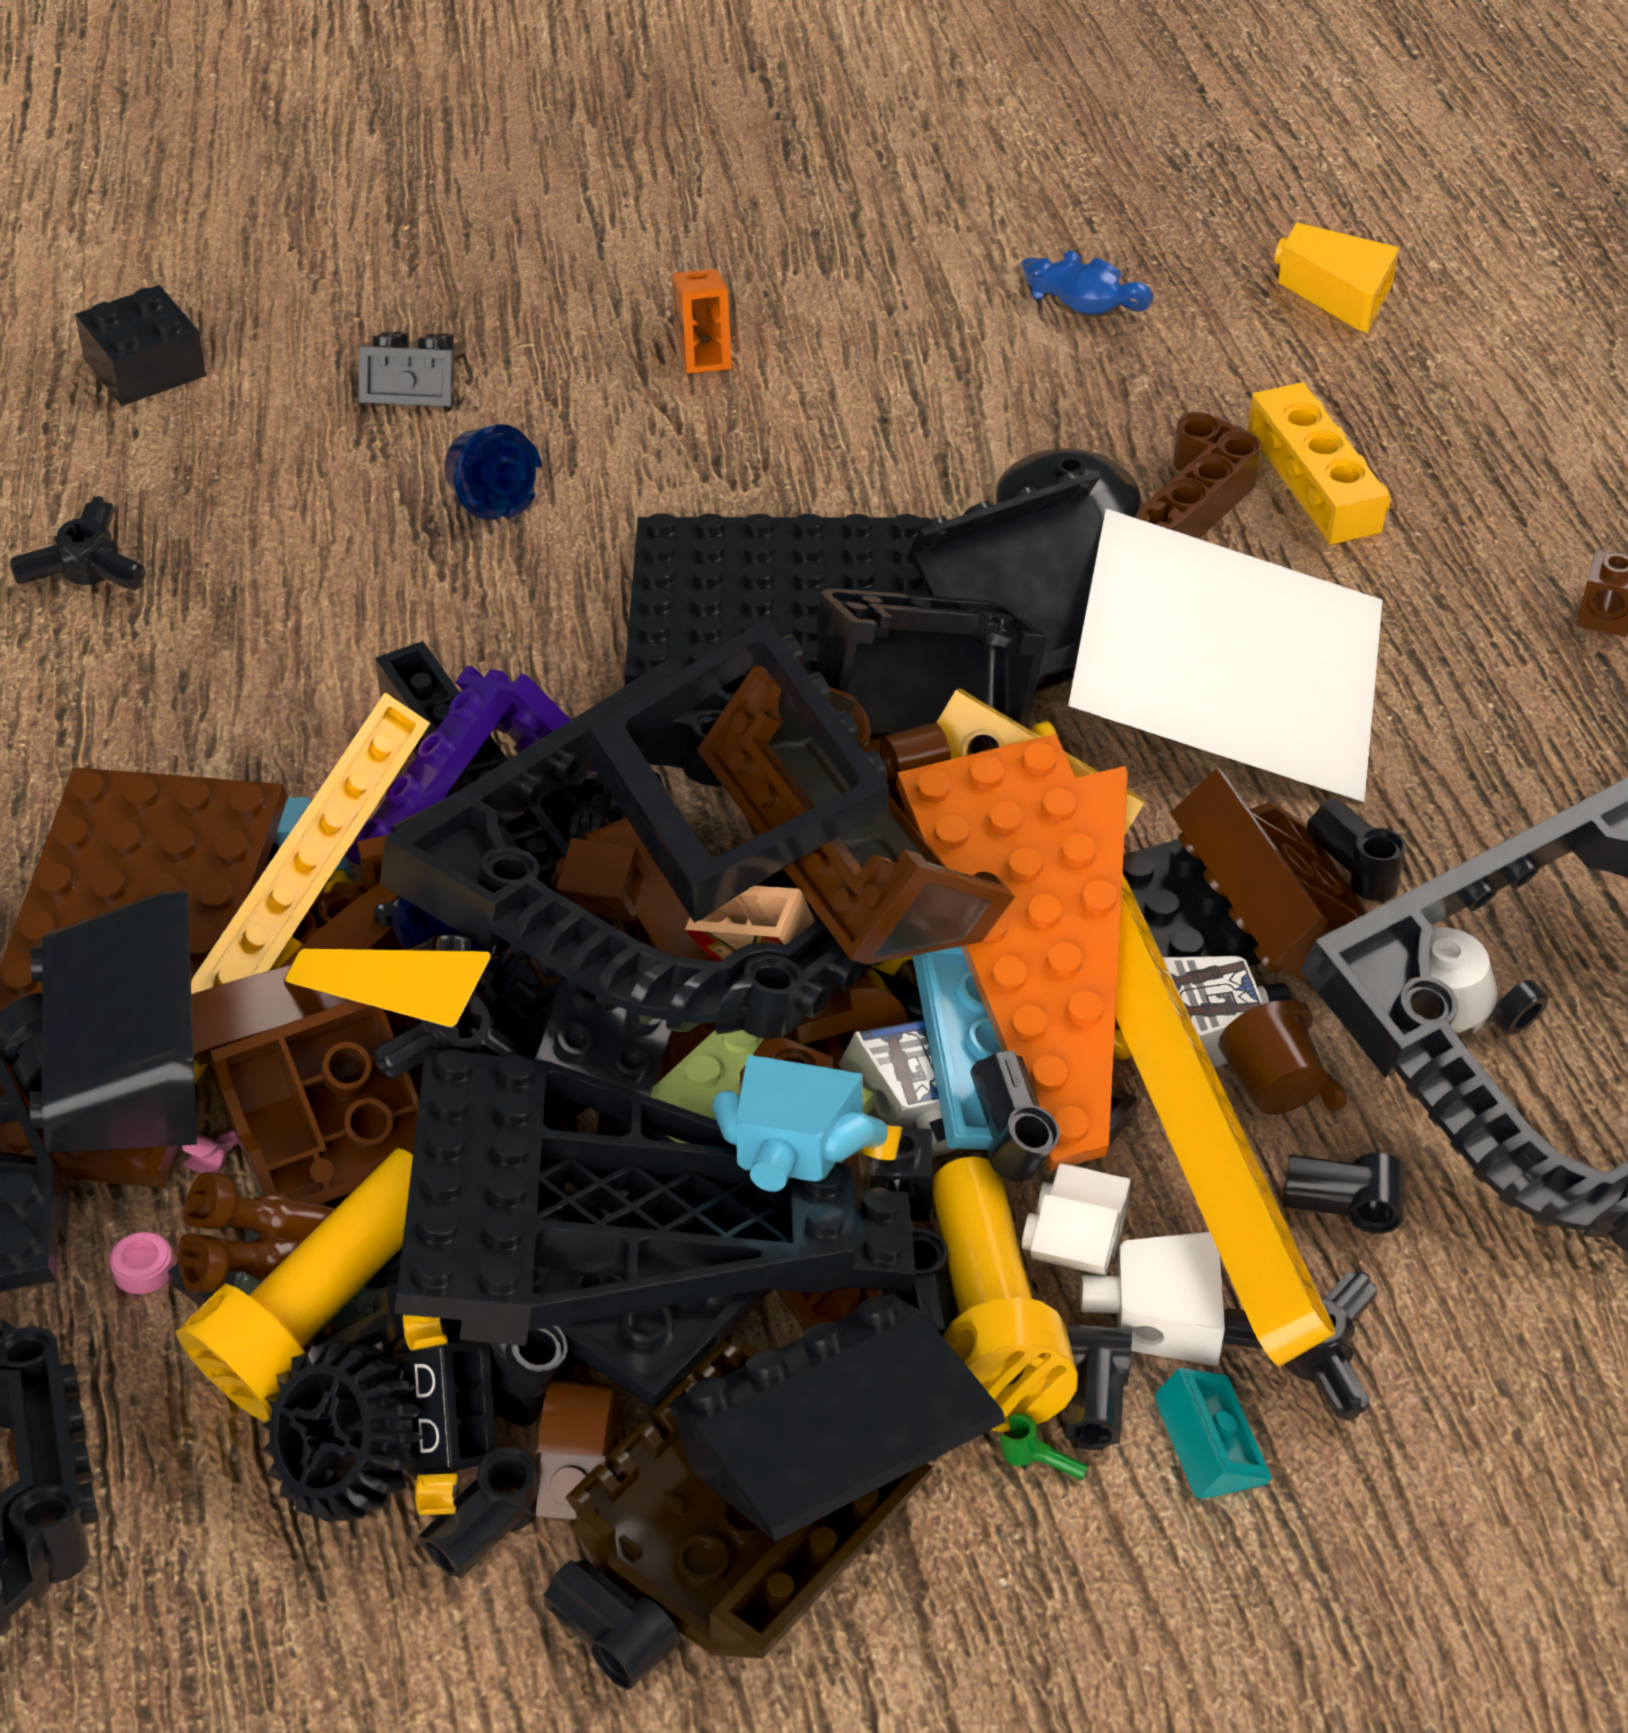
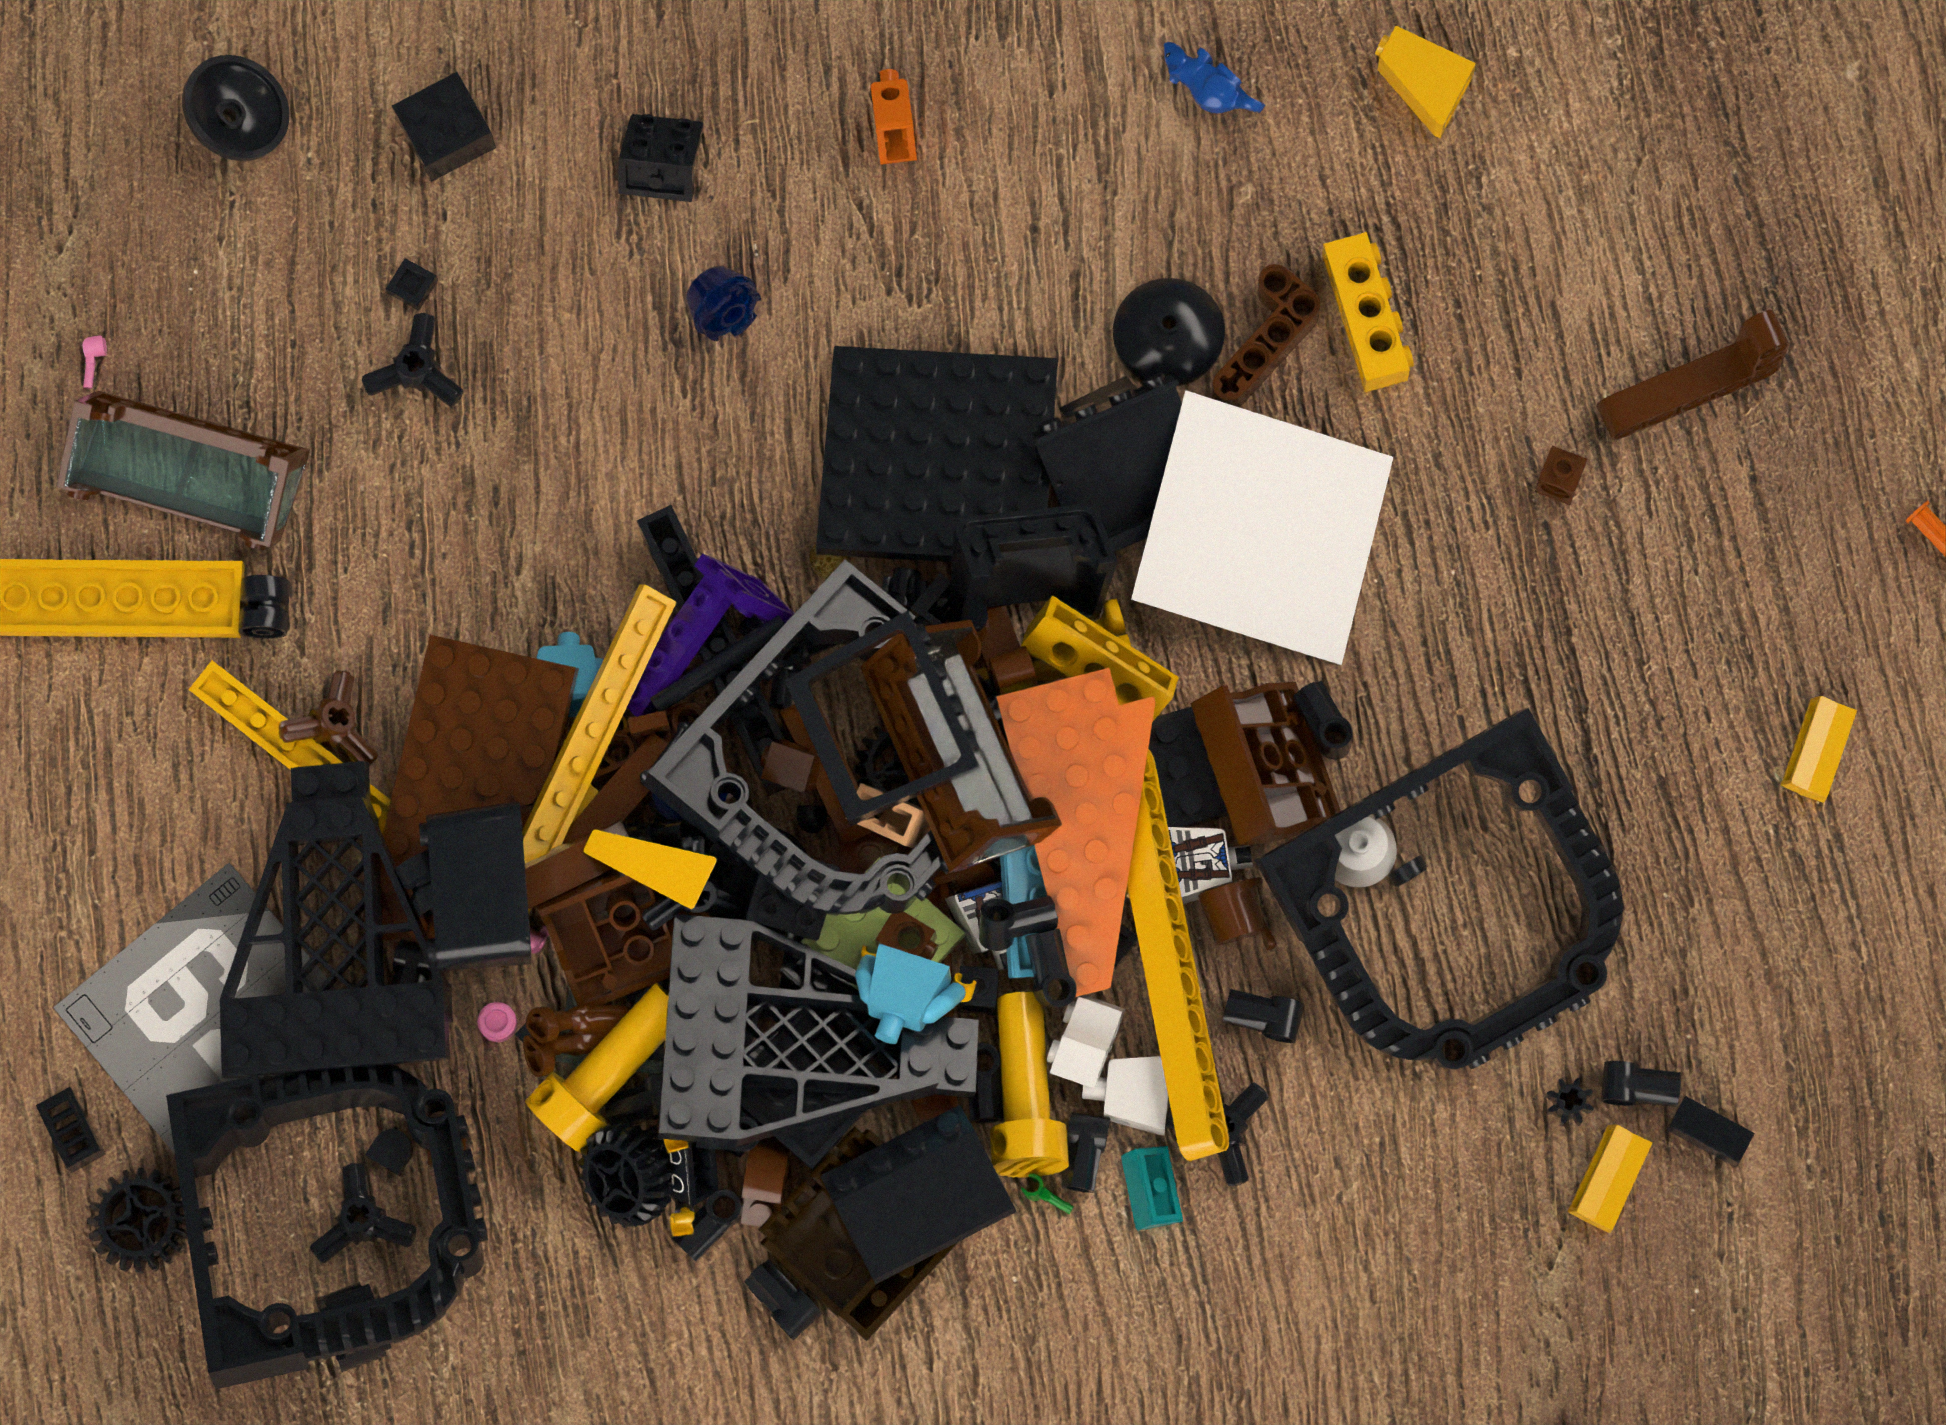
camera: 10 degrees right, 30 degrees up
none -> black tile [386,258,438,310]
none -> black piece [979,896,1058,951]

